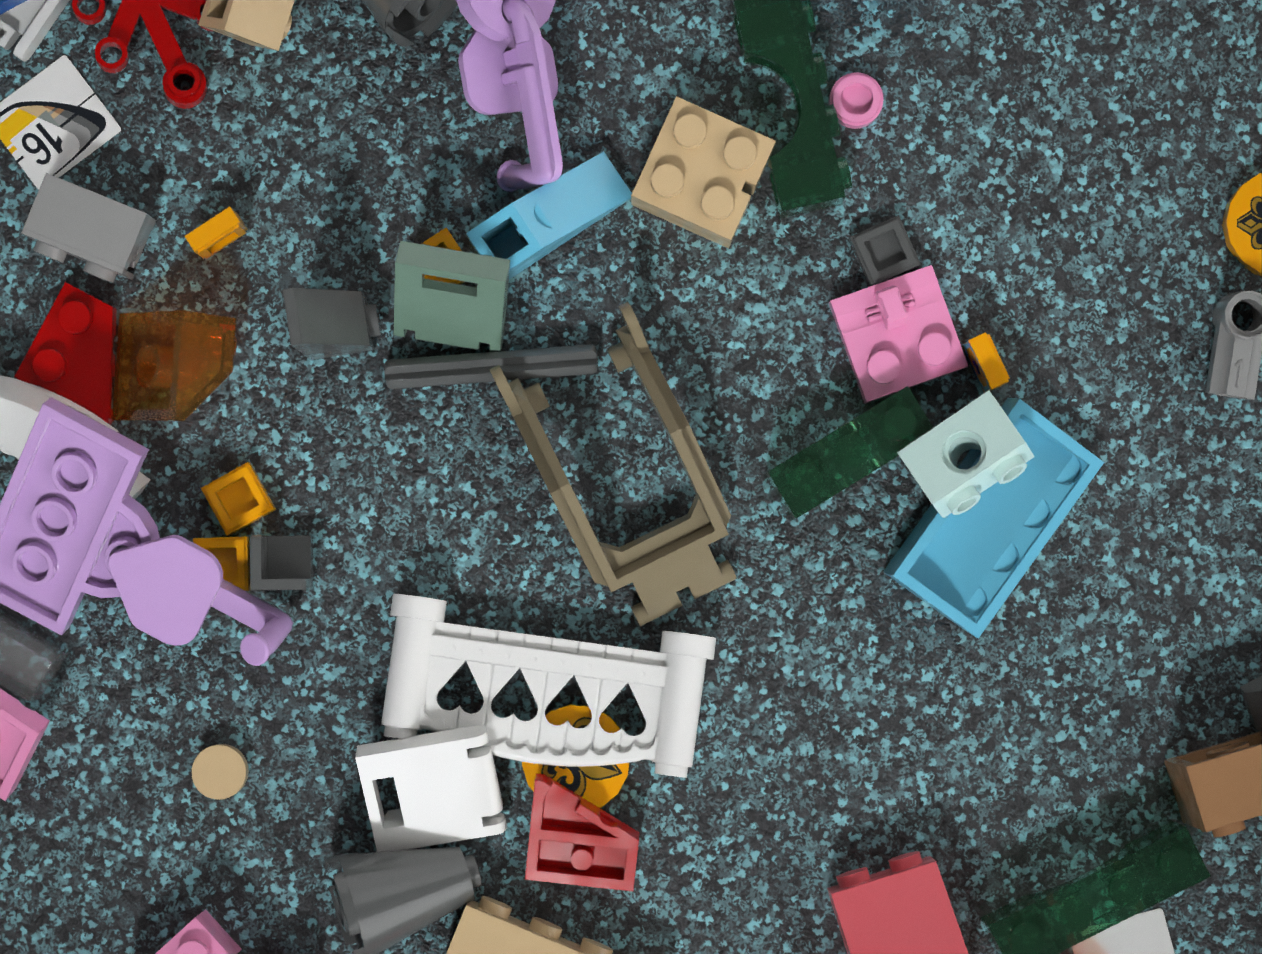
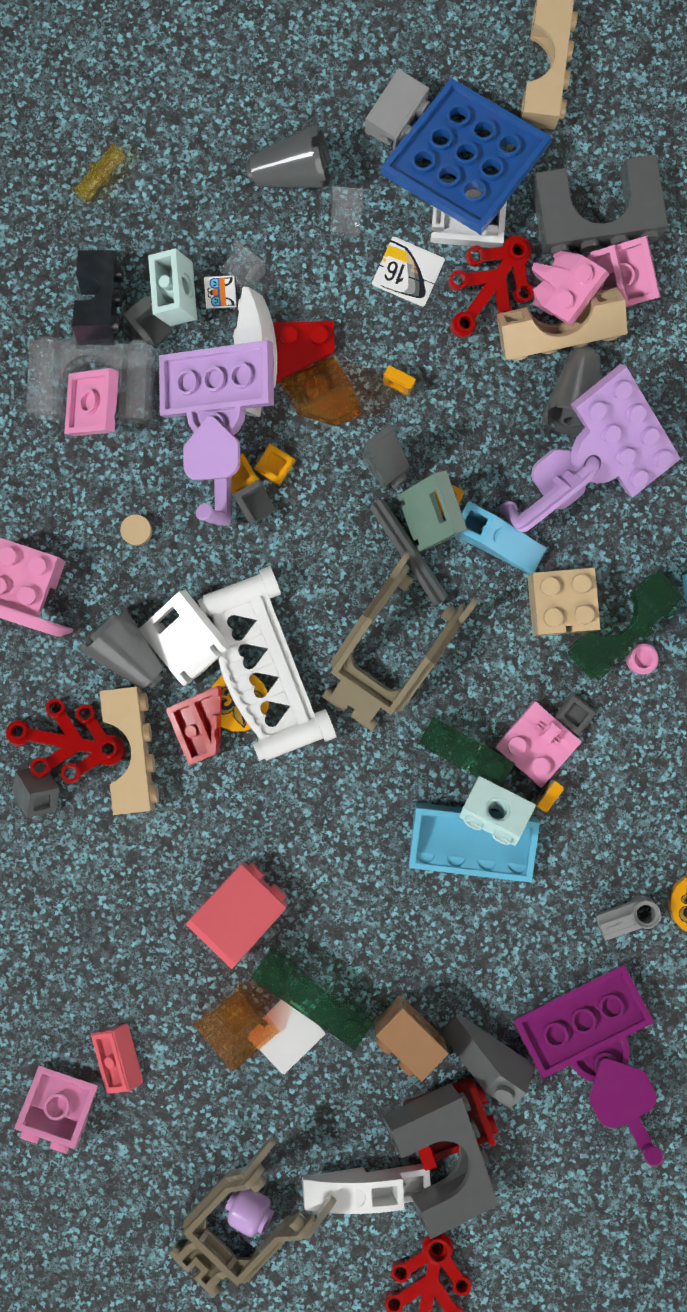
camera: 60 degrees right, 0 degrees up
light grey hinge [21,173,156,283] -> none

